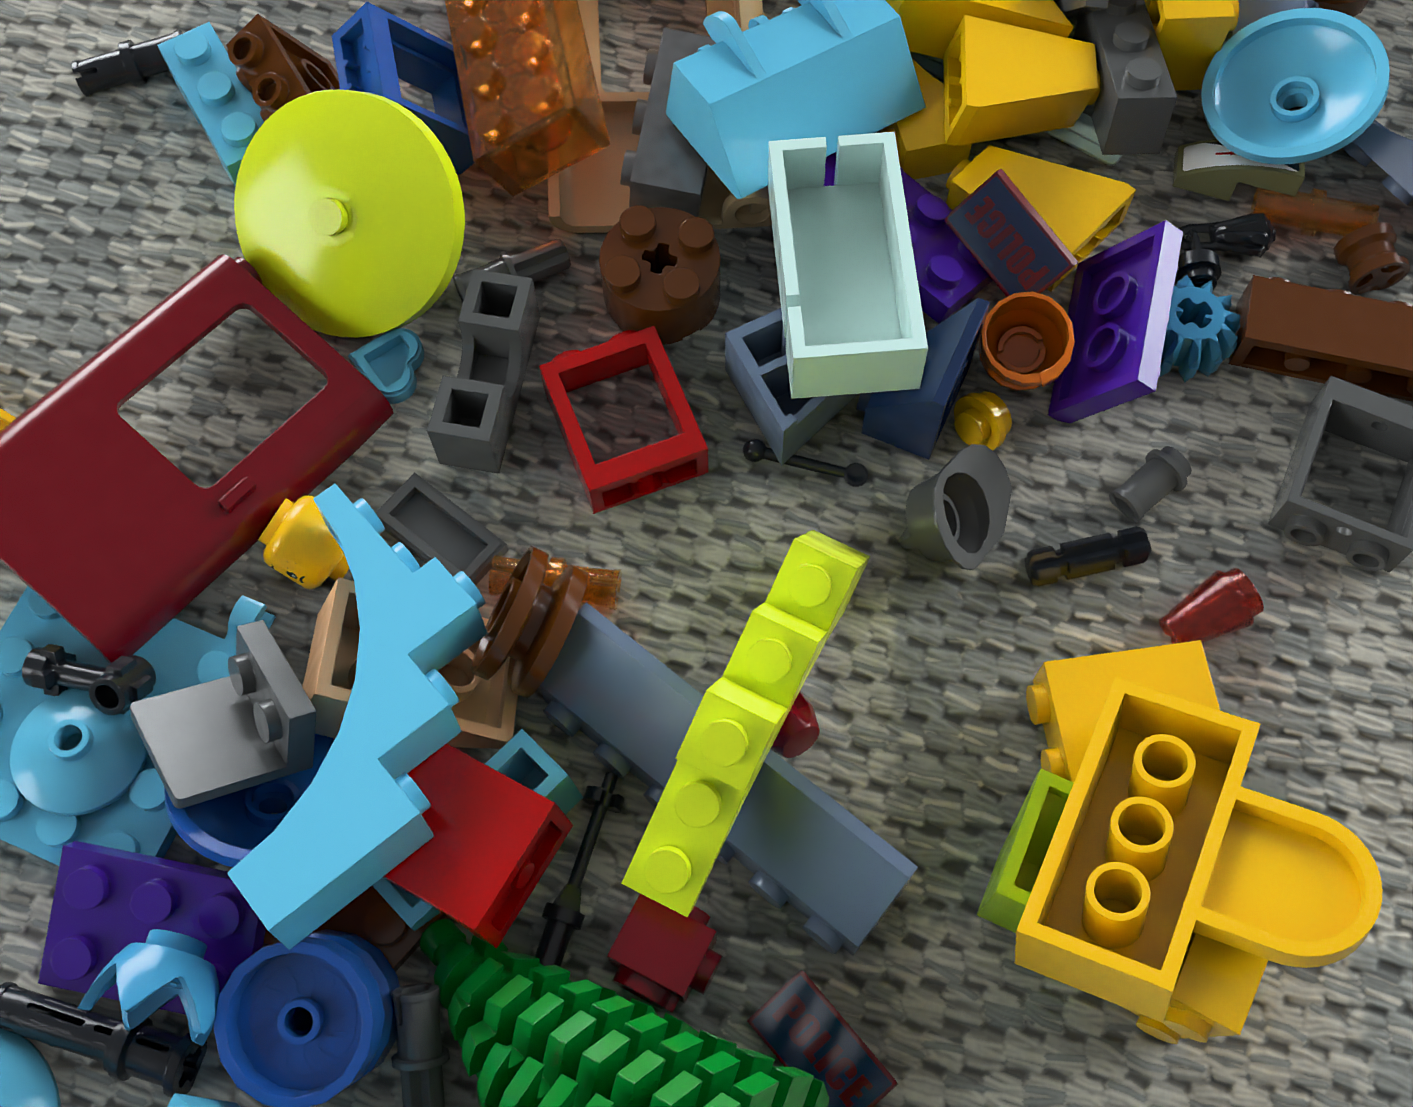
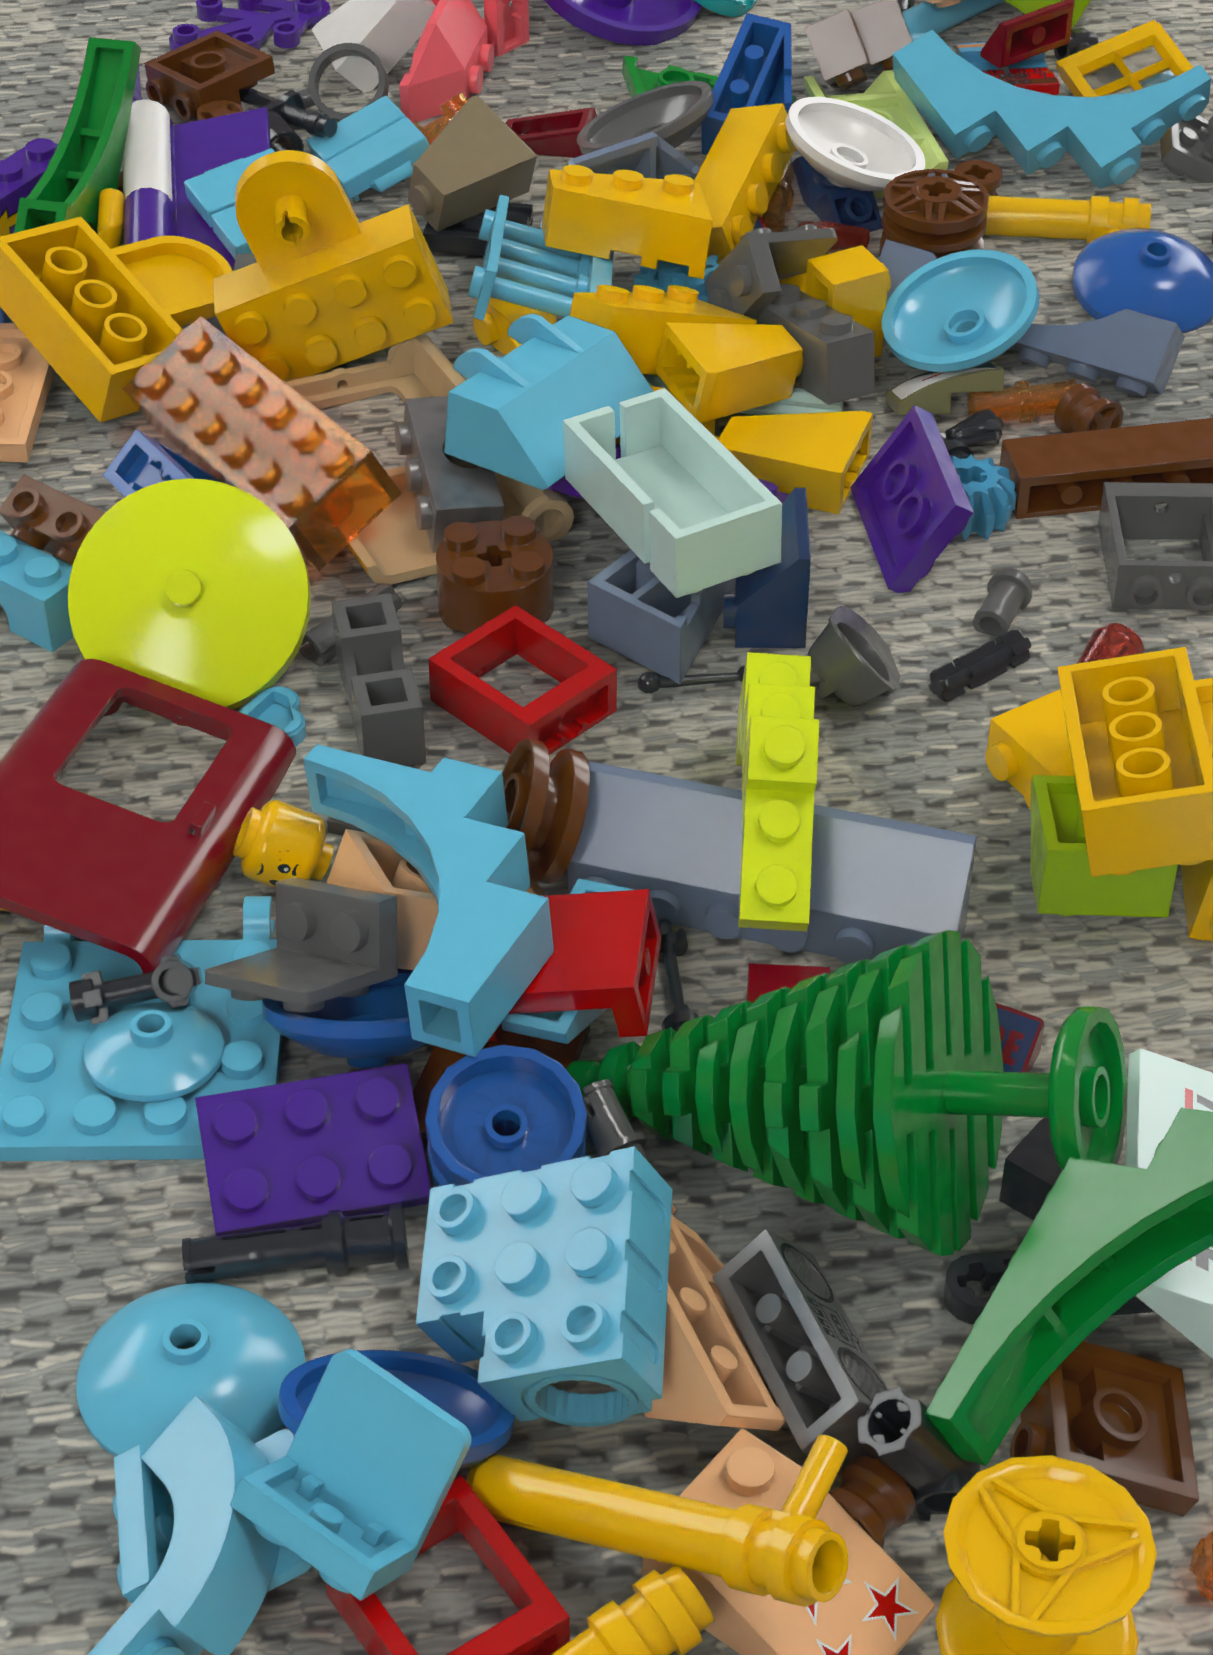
camera: 25 degrees left, 25 degrees down
dark azure piece [77,929,220,1046] -> none
slope [945,169,1078,297] -> none
yellow plate [954,391,1012,451] -> none
orange helmet [979,291,1075,391] -> none

